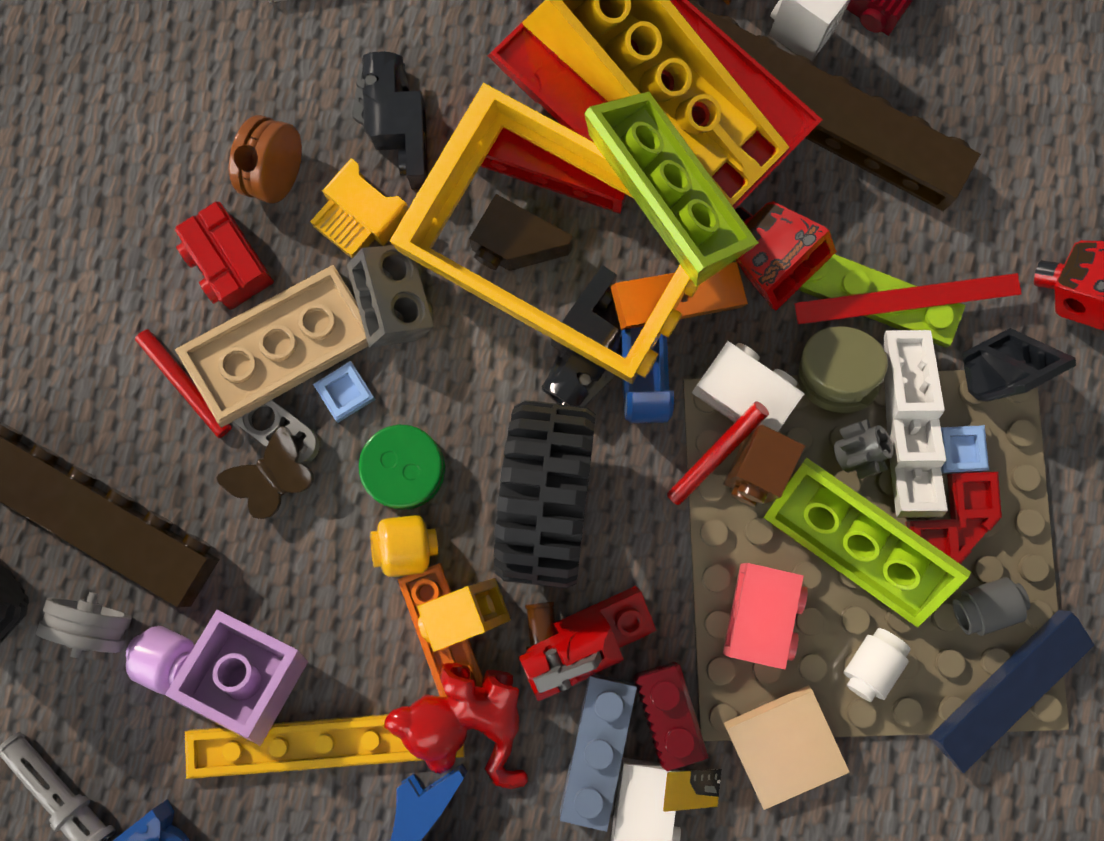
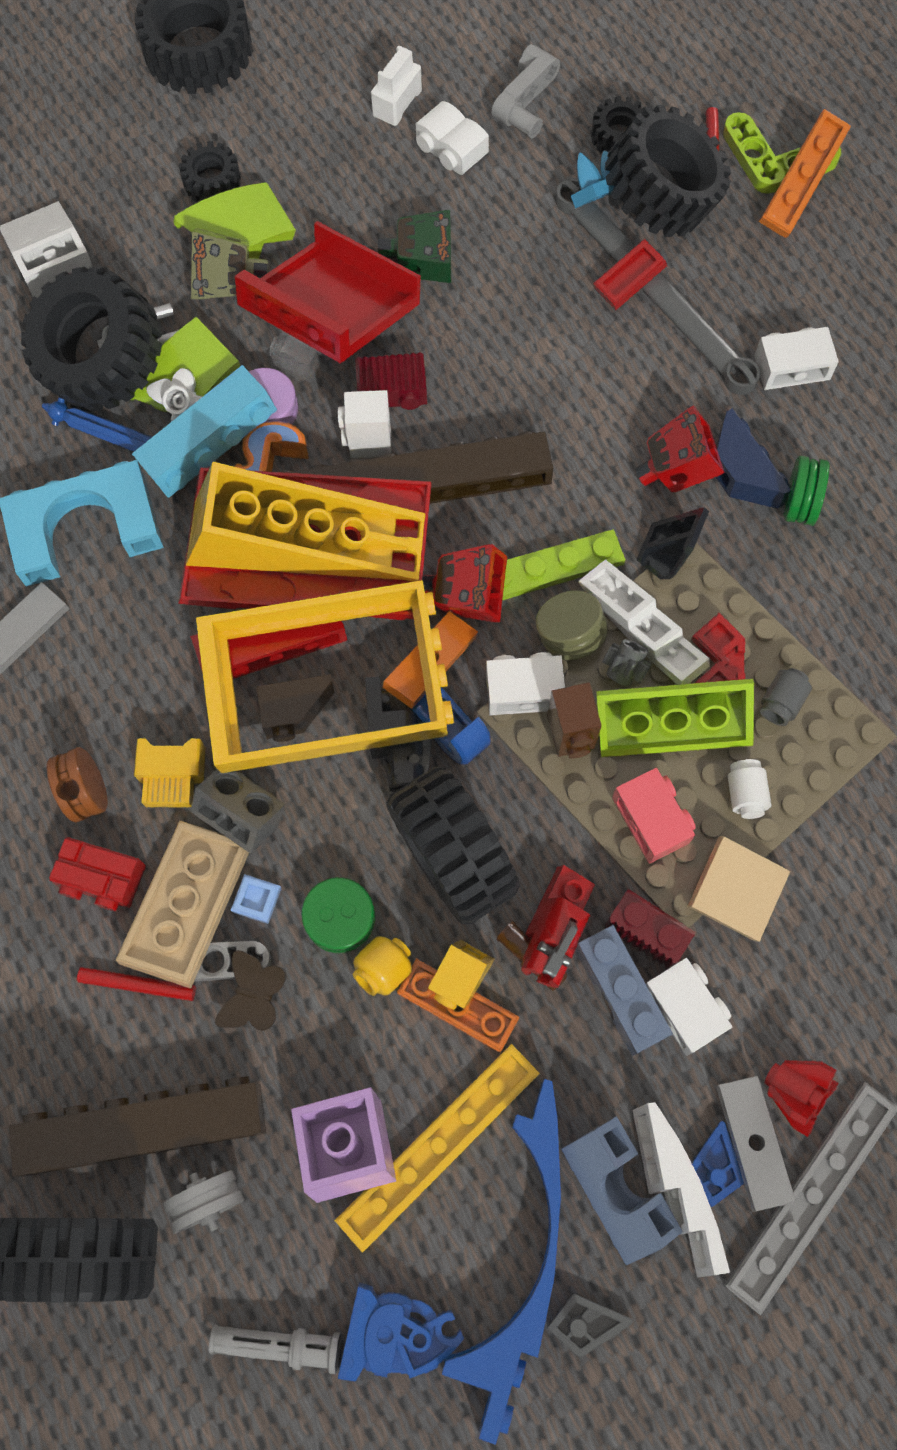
camera: 40 degrees left, 10 degrees down
lavender head [126,626,195,695] -> none
black plate [352,51,428,190] -> none
red animal [384,663,528,789] -> none
lime slope [584,92,758,287] -> none
yellow sticker [663,769,722,812] -> none
red bar [667,401,769,505] -> none
red sticker [794,273,1022,324] -> none
dark blue slope [928,610,1094,774] -> none
light blue tile [941,425,989,474] -> none

